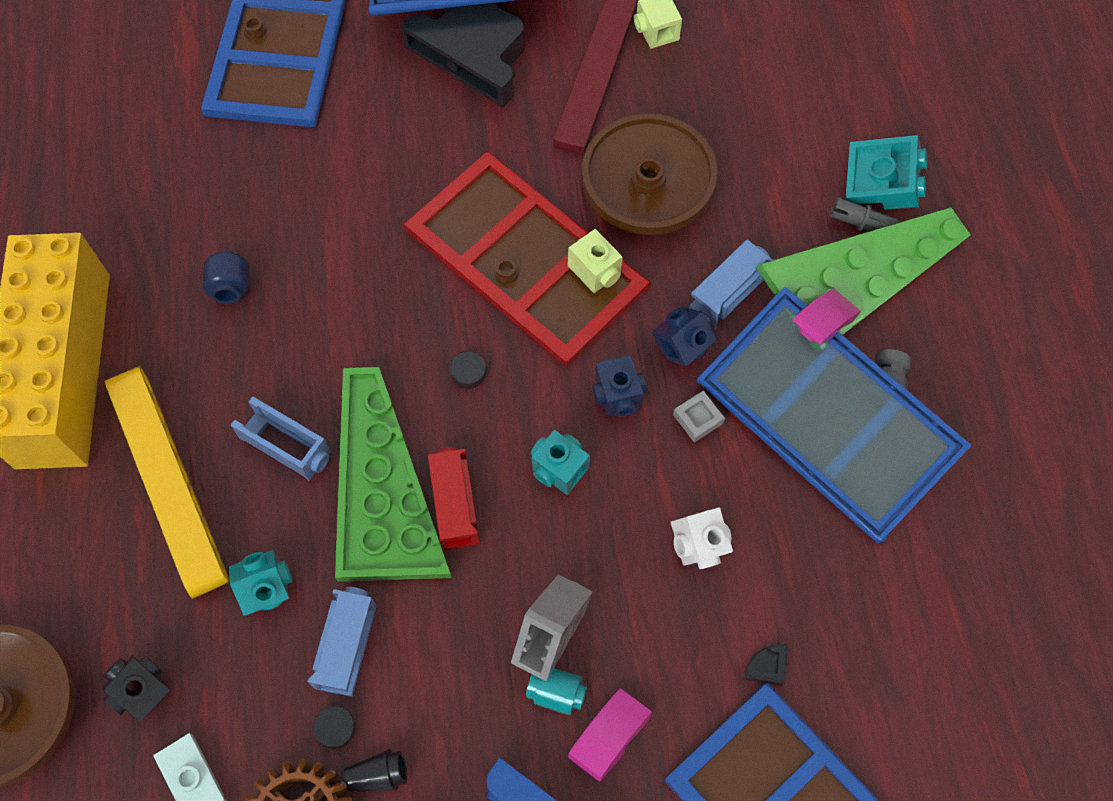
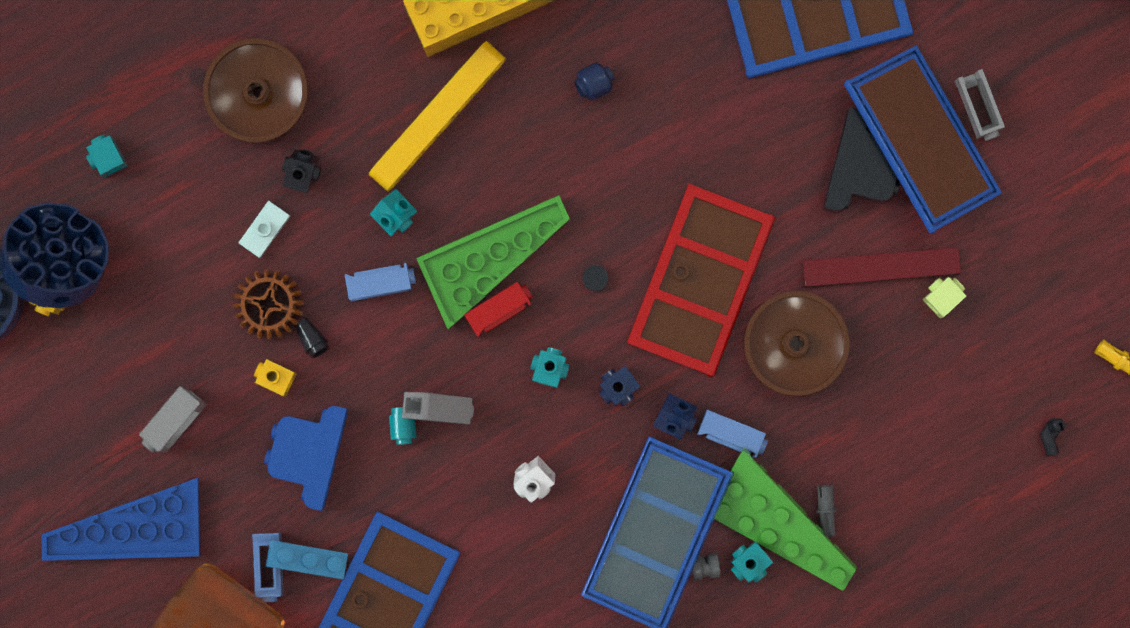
camera: 70 degrees right, 20 degrees up
medium blue window [231,396,330,481] -> none
black tile [313,706,356,749] -> none
yellowish green brick [568,229,623,293] -> none
dark pink slope [568,688,652,782] -> none
light grey plate [673,391,725,443] -> none
black tile [743,644,788,686] -> none
dark pink slope [792,288,861,345] -> none
teal plate [846,135,928,210] -> none
none -> teal brick [730,541,773,583]

